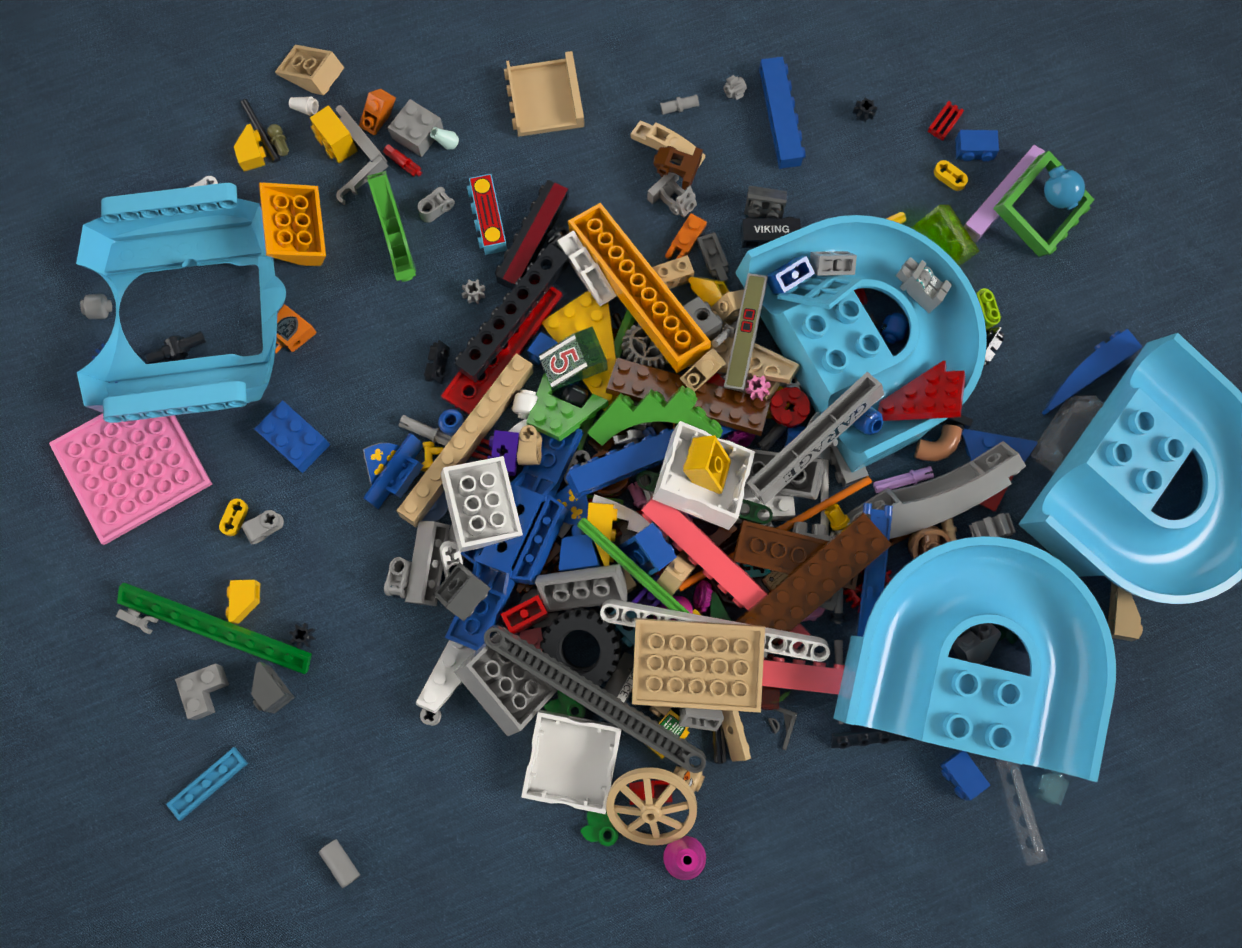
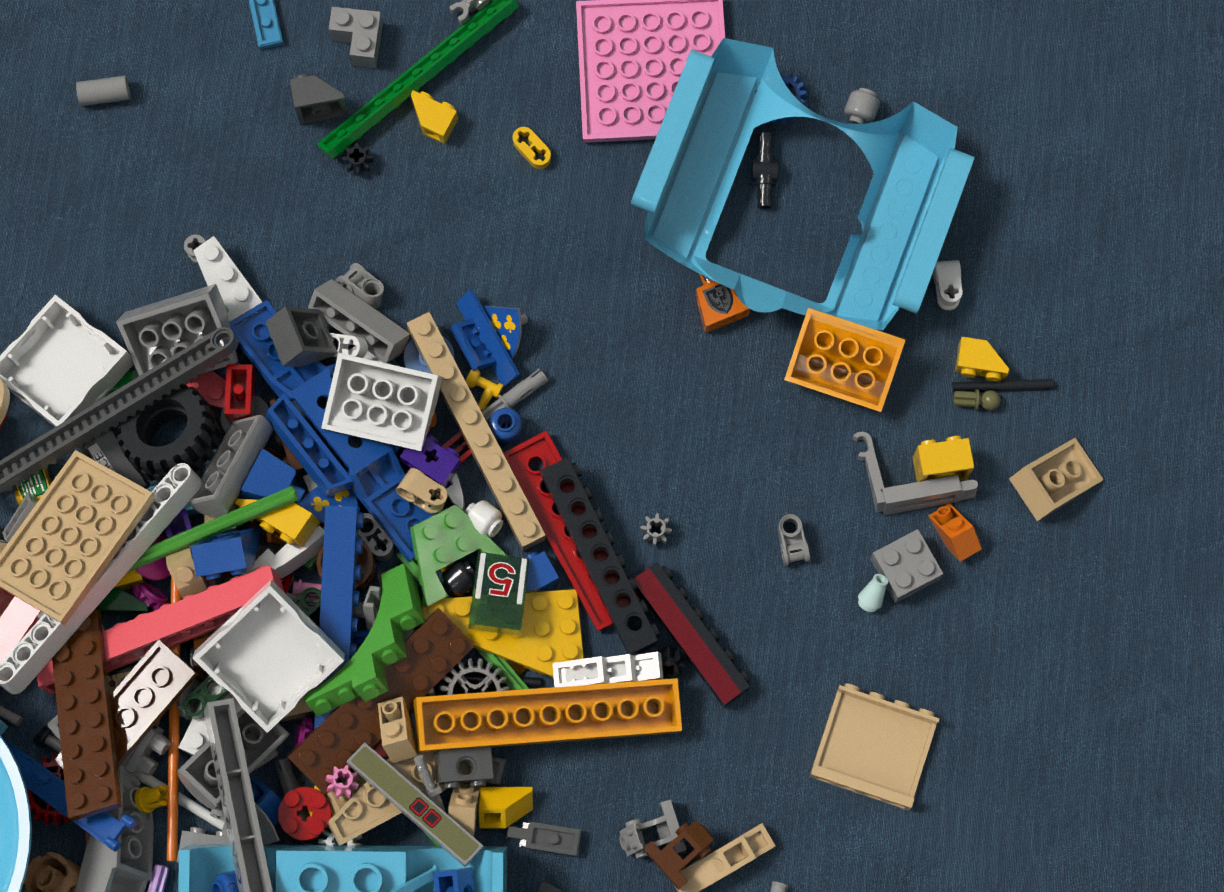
camera: 120 degrees right, 0 degrees up
light grey piece [241,510,284,544] -> none
blue brick [255,400,330,474] -> none
white cone [289,97,319,116] -> none
bright green arch [367,171,416,282] -> none
red piece [383,144,422,177] -> none
black hinge [424,340,450,384] -> none
brick [467,174,507,255] -> none
tan brick [652,255,694,289] -> none
orange hinge [665,213,707,259] -> none
yellow slope [683,435,731,494] -> none

